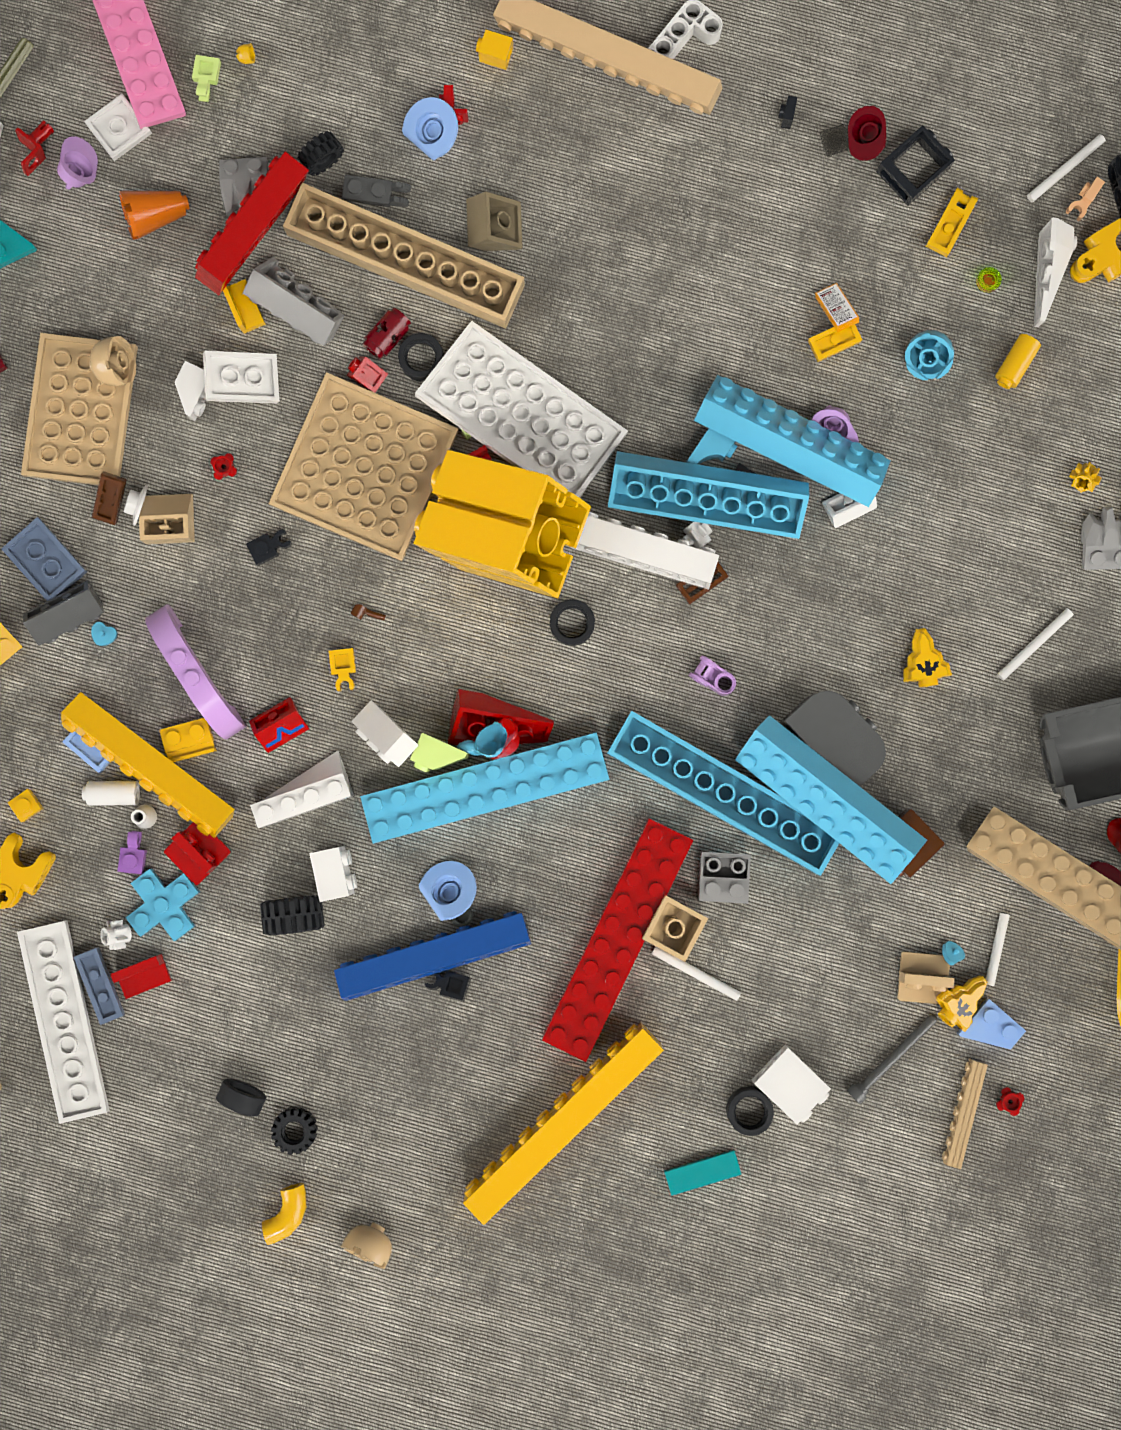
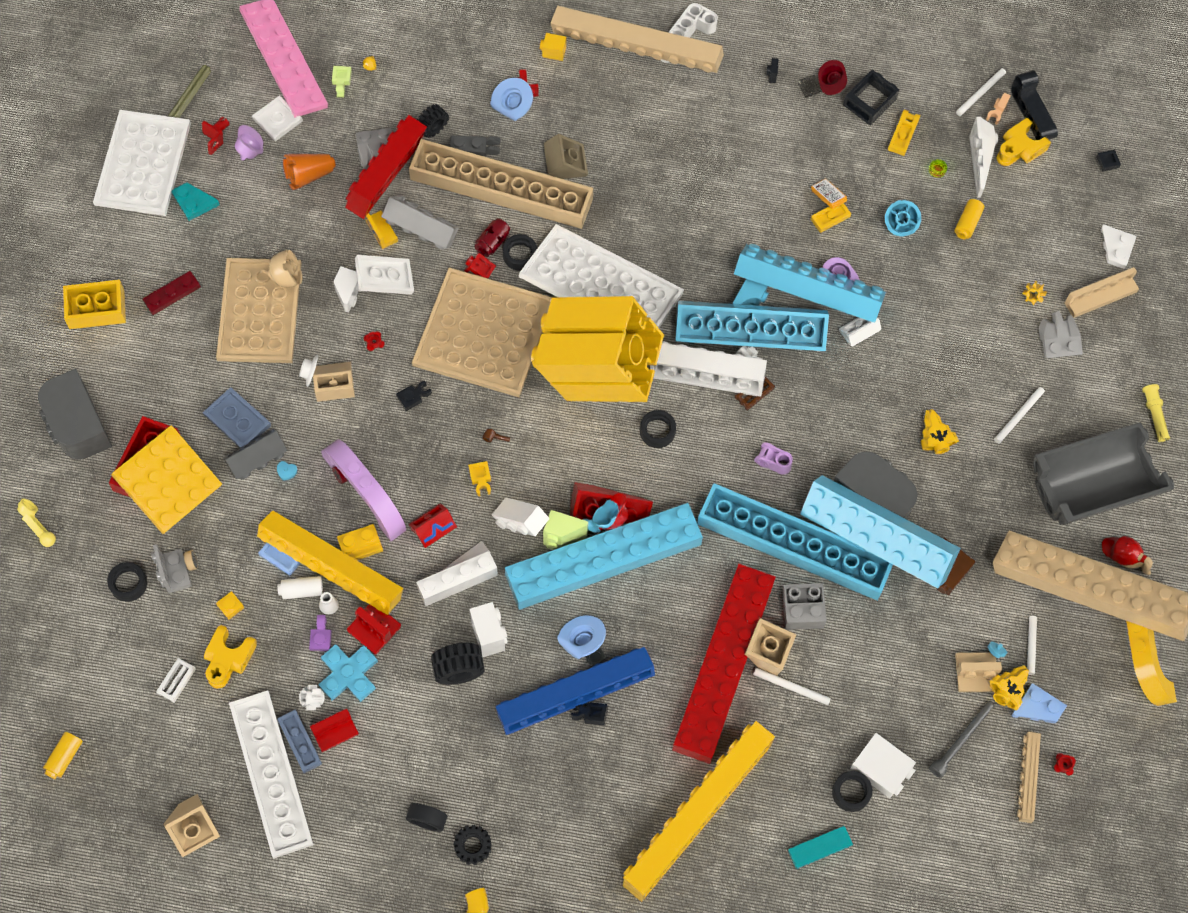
camera: 10 degrees left, 20 degrees down
reddish brown plate [92,472,127,525] -> none

